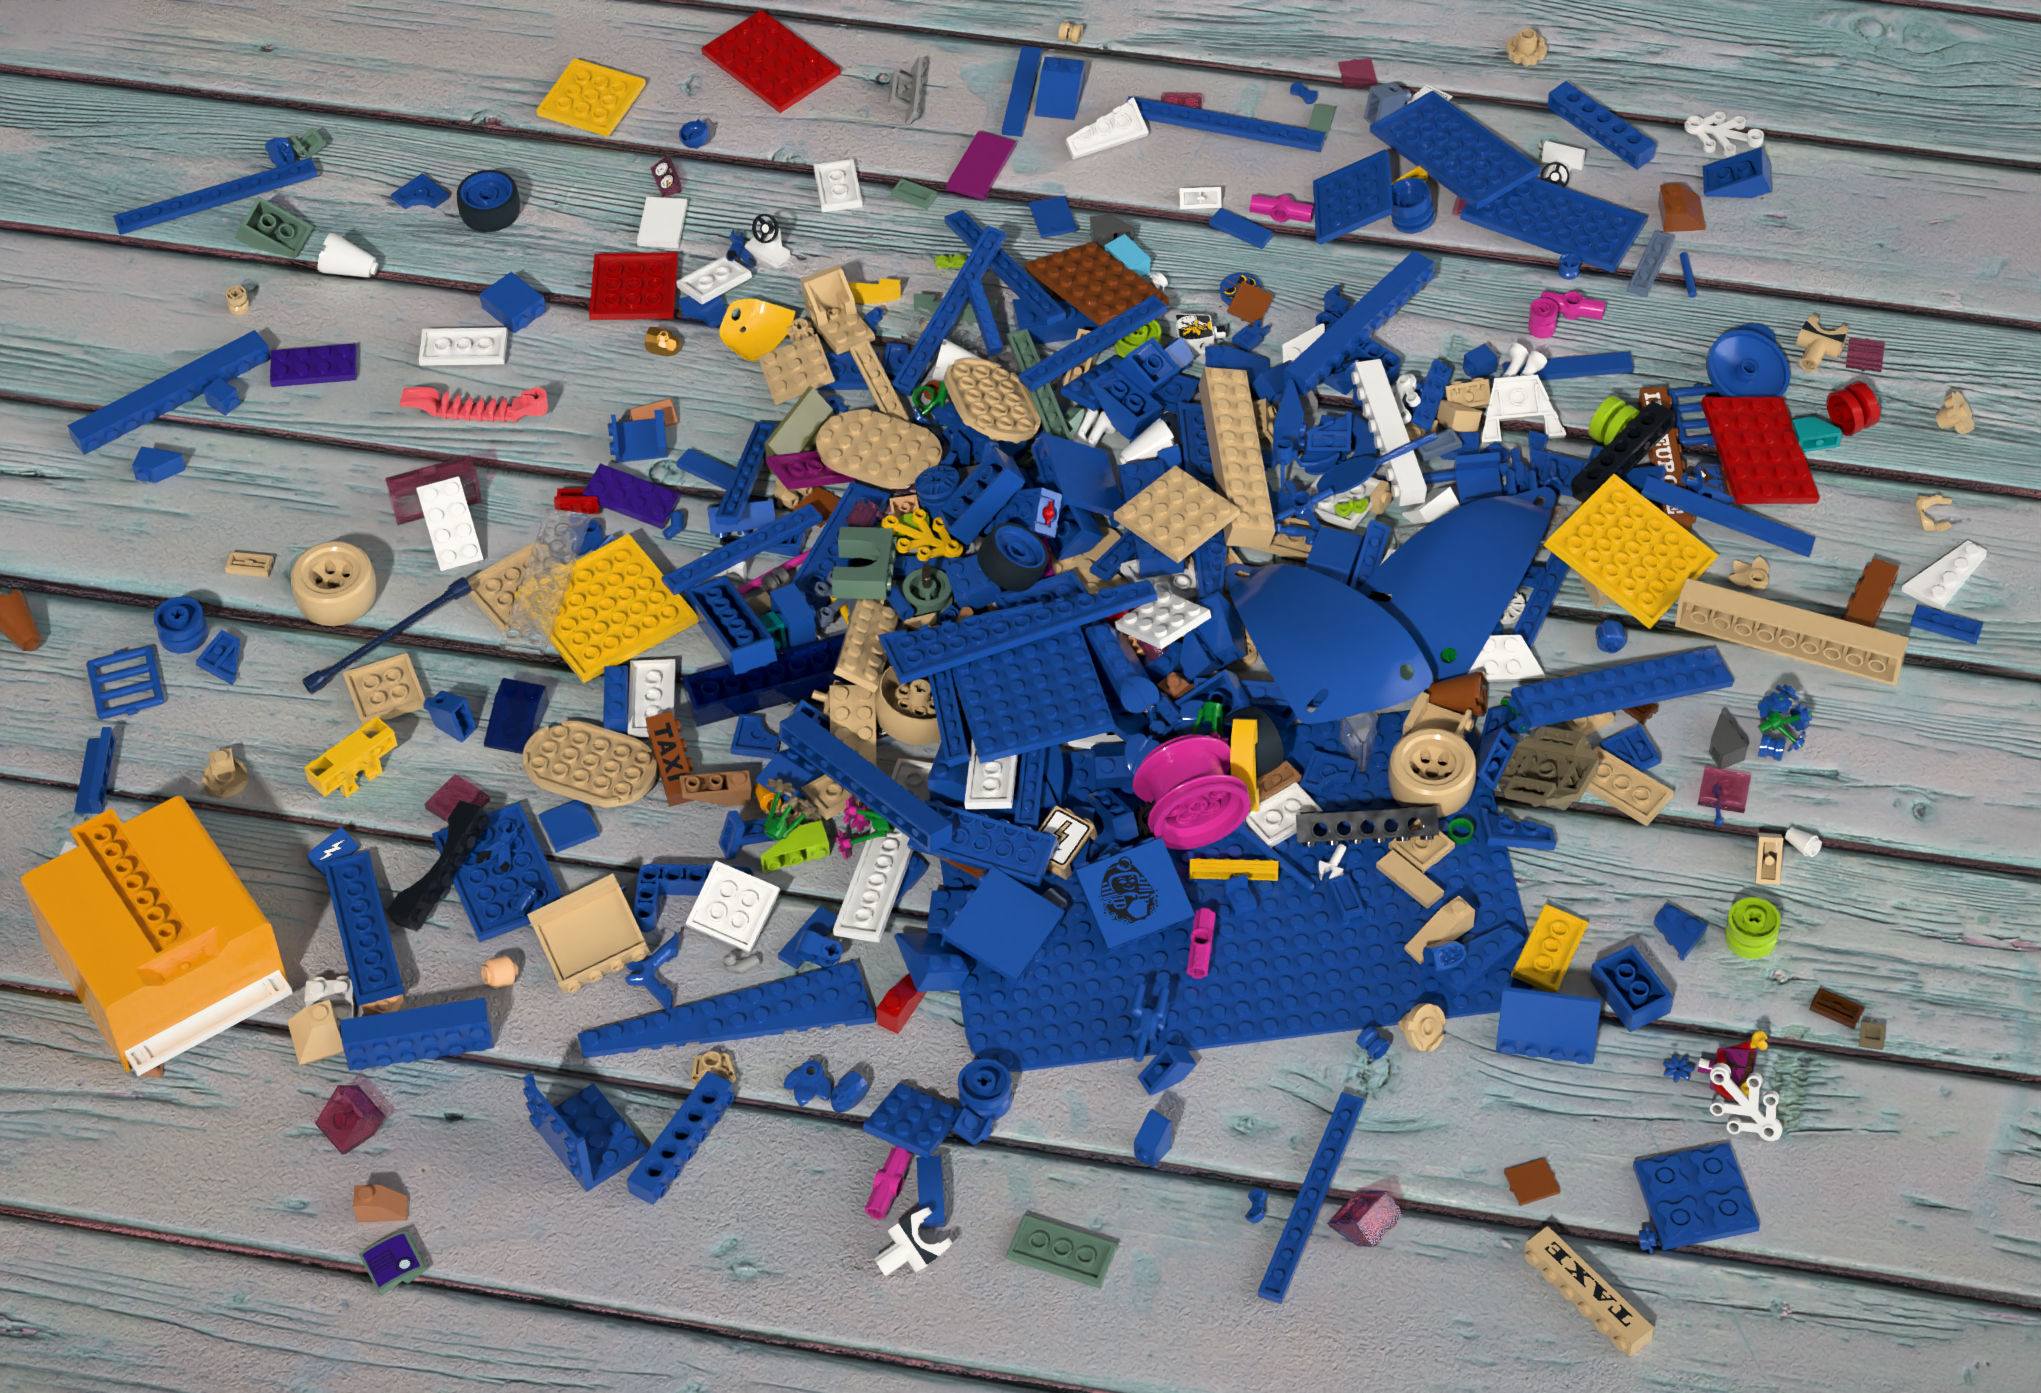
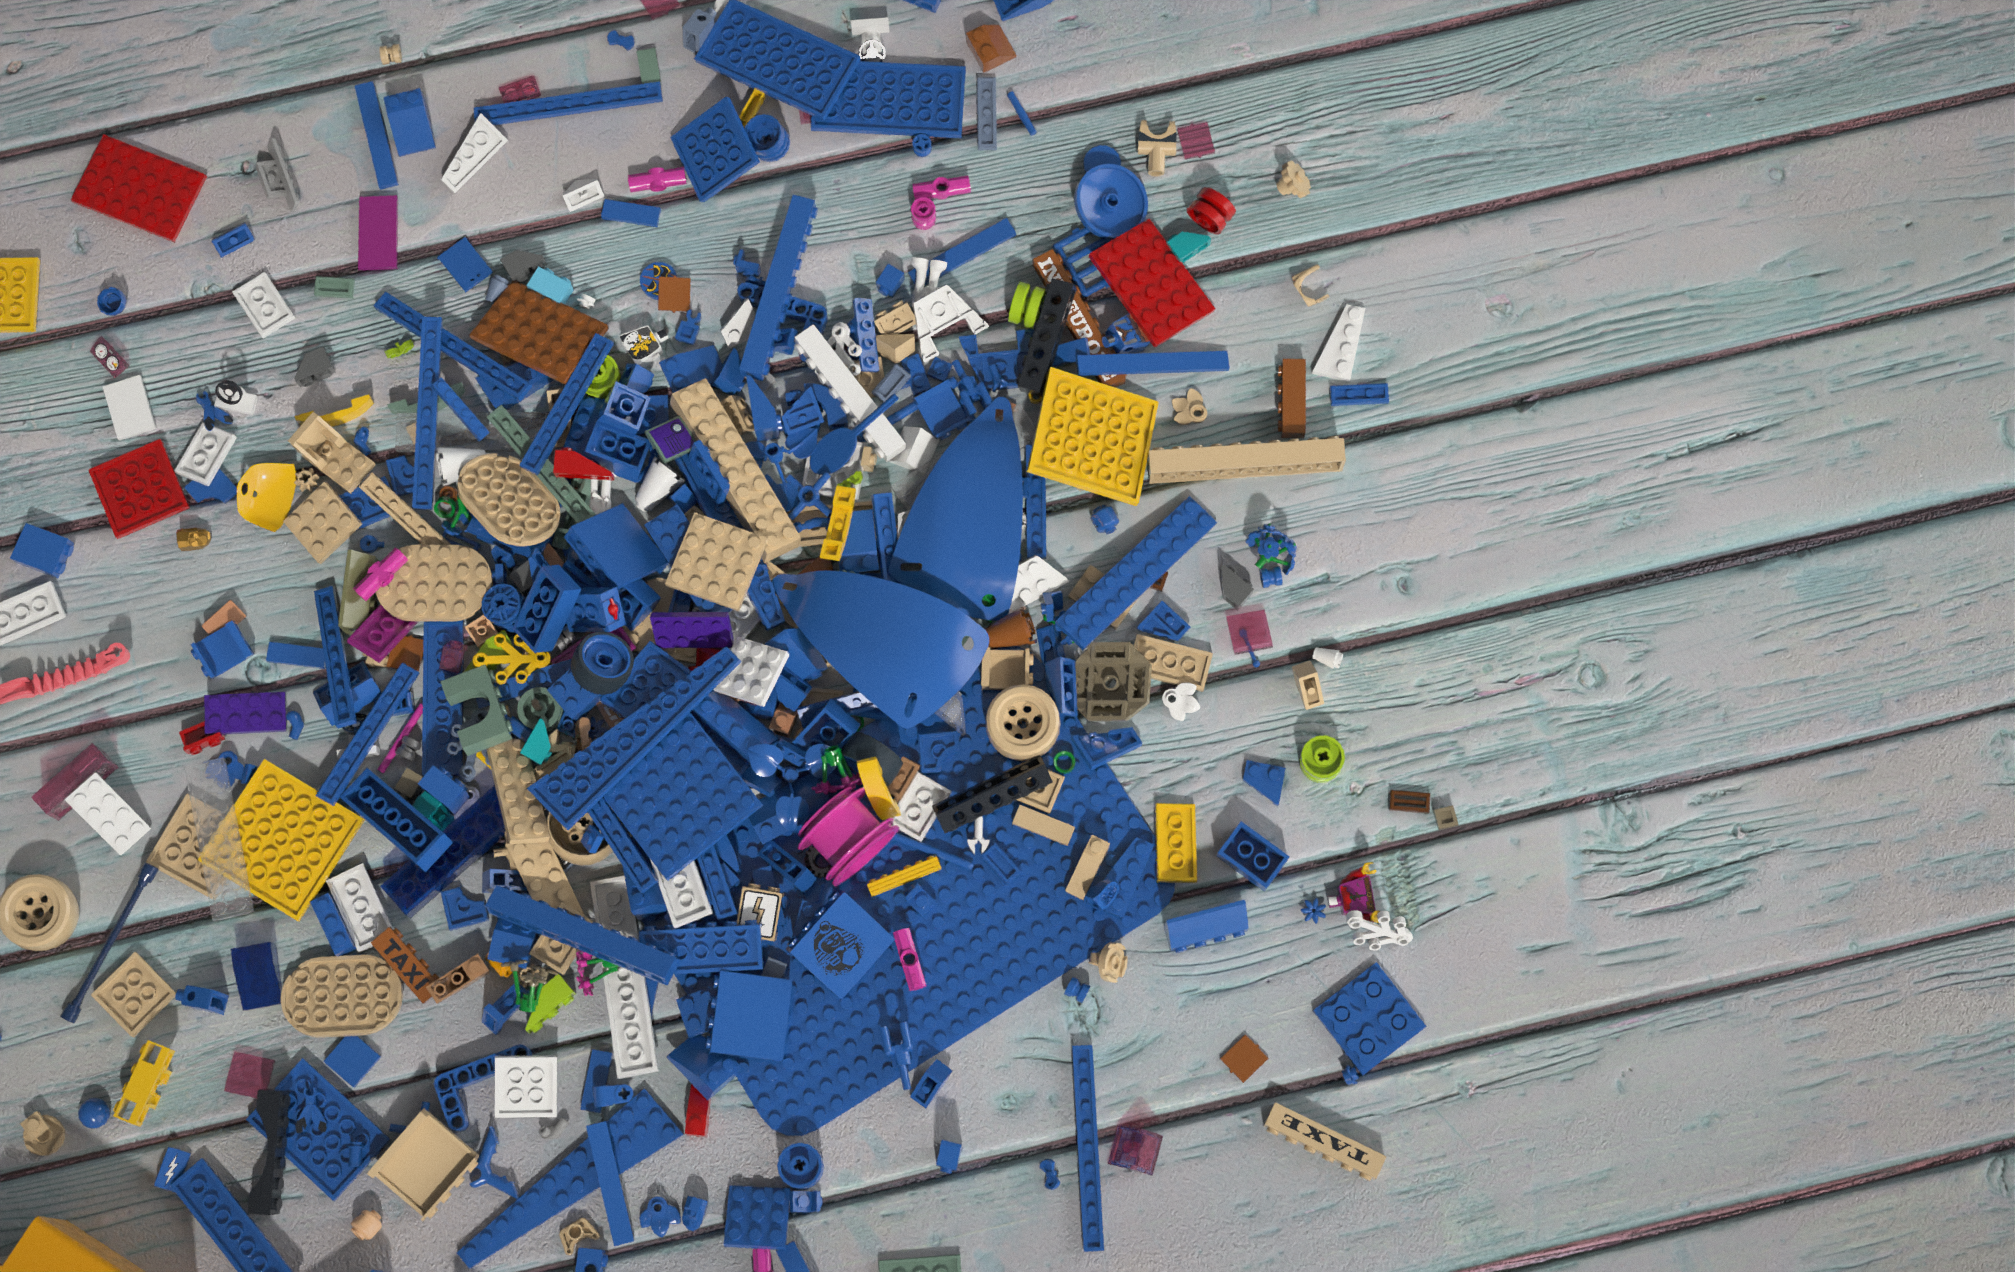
camera: 25 degrees left, 25 degrees up
none -> blue hair [78,1098,110,1129]
none -> blue slope [212,222,255,258]
none -> dark grey slope [294,347,335,387]
none -> dark pink piece [353,547,408,601]
none -> sand blue cone [485,274,509,303]
none -> teal slope [520,718,552,765]
none -> red slope [553,448,615,481]
none -> blue plate [581,825,604,854]
none -> blue tile [586,1121,634,1246]
none -> slope [645,416,696,464]
none -> dark purple plate [650,612,734,648]
none -> blue plate [687,440,730,507]
none -> yellow slope [820,486,856,561]
none -> blue bracket [1040,591,1063,622]
none -> white plate [1162,683,1200,721]

